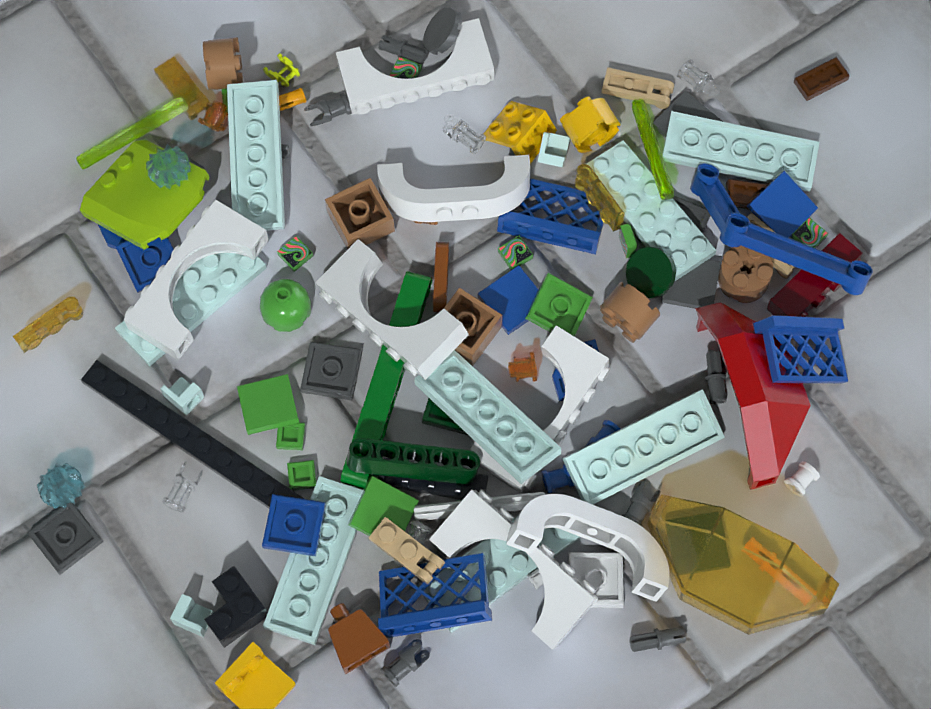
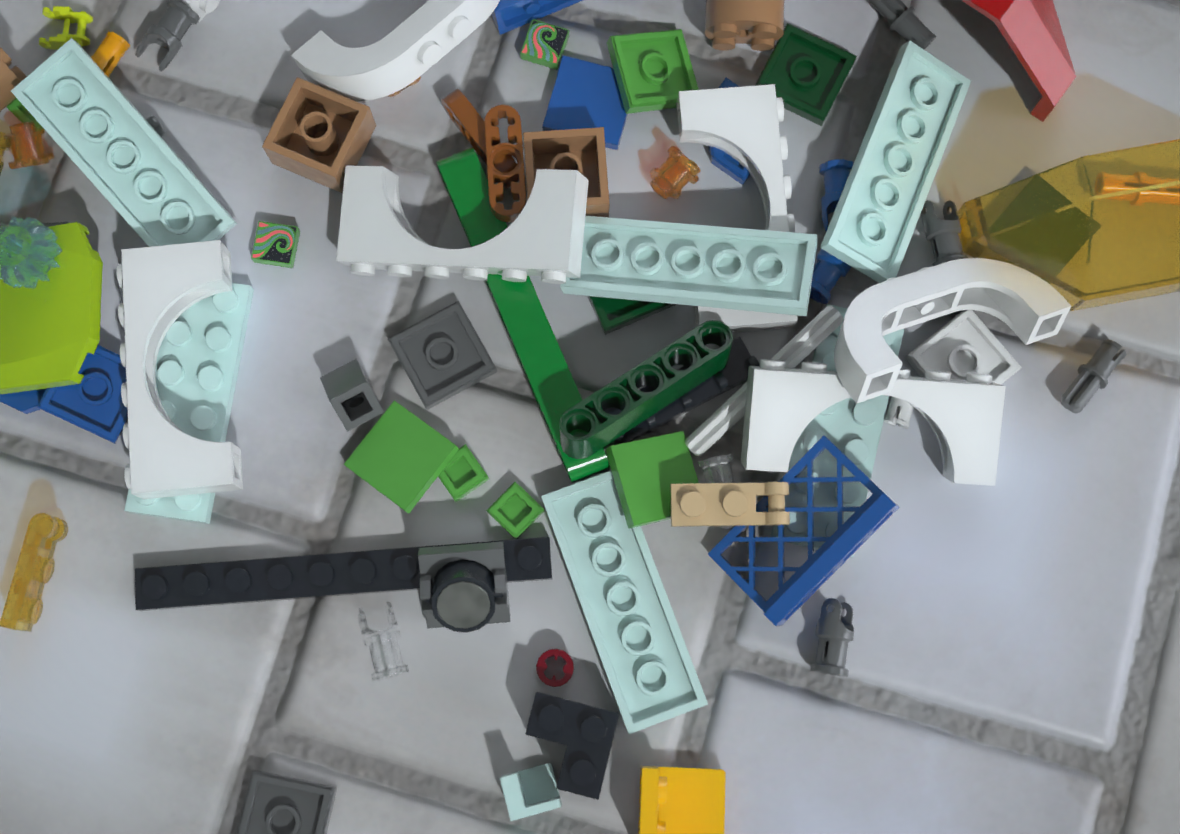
camera: 40 degrees left, 10 degrees up
clear light blue gear [36,463,85,509] -> none
light aqua panel [160,377,204,416] -> none
bright green cylinder [260,279,311,332] -> none
blue tile [262,494,326,556] -> none
dark orange torso [328,603,390,675] -> none
white bush [784,461,820,497] -> none
none -> dark grey brick [320,359,384,432]
none -> piece [418,542,511,633]
none -> dark orange beam [485,105,527,222]
none -> dark red bush [536,649,574,687]
none -> dark green tile [755,23,857,126]

